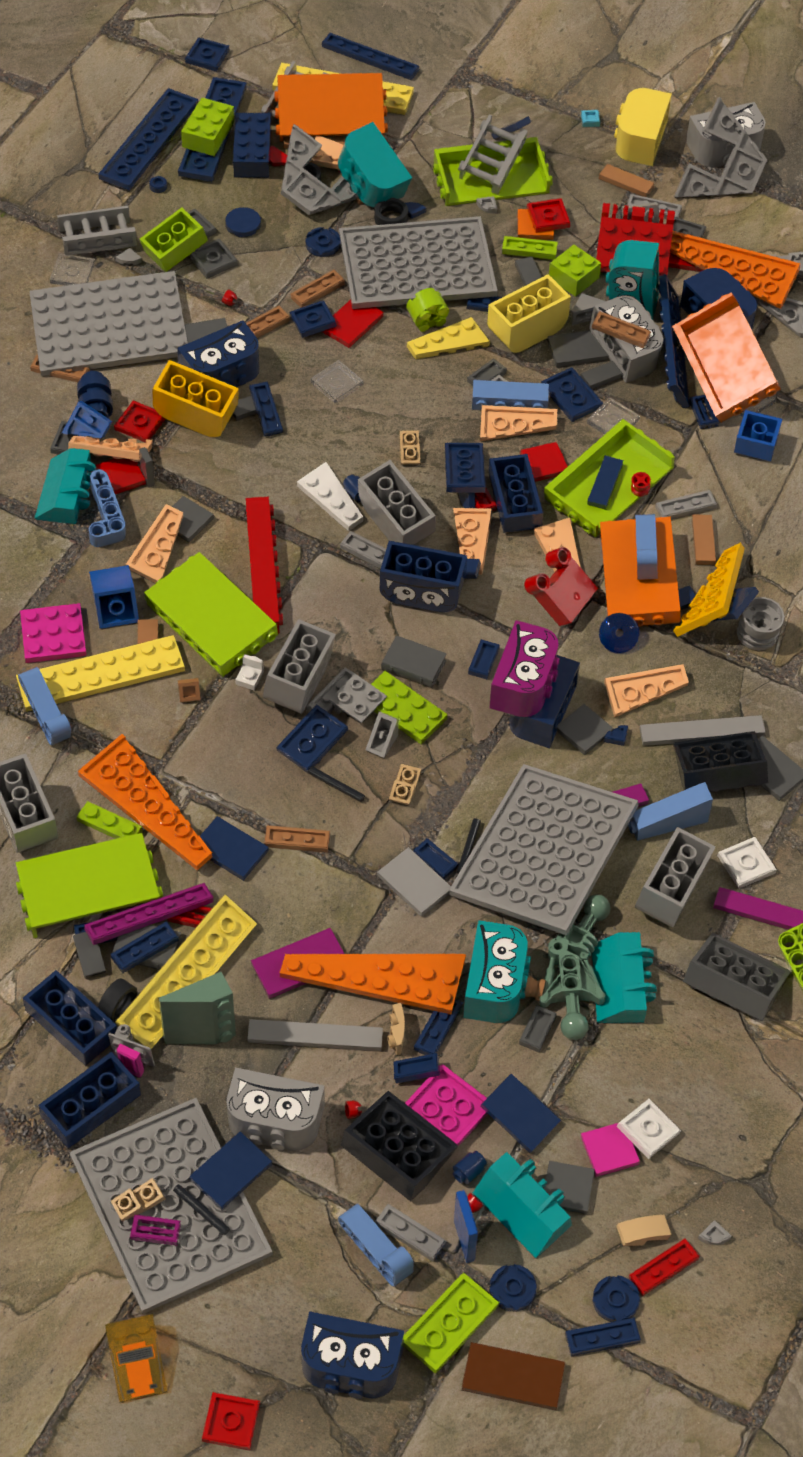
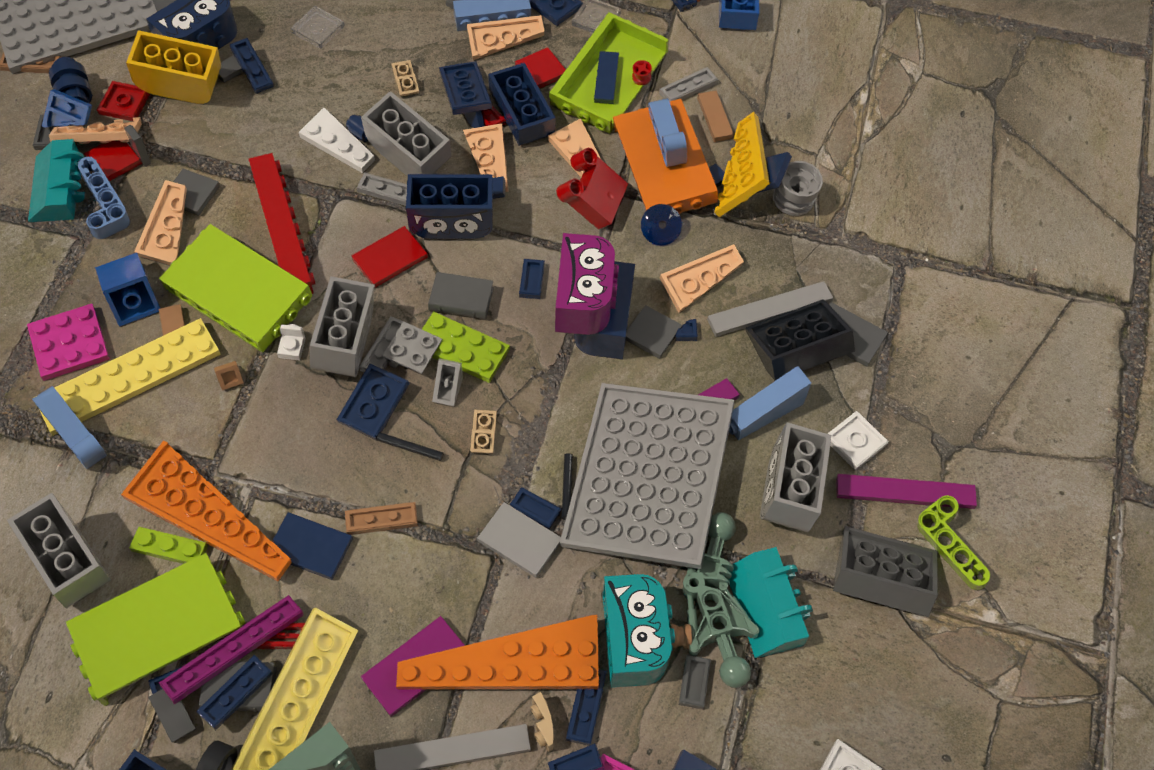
camera: 15 degrees left, 5 degrees up
none -> red tile [351,226,428,288]

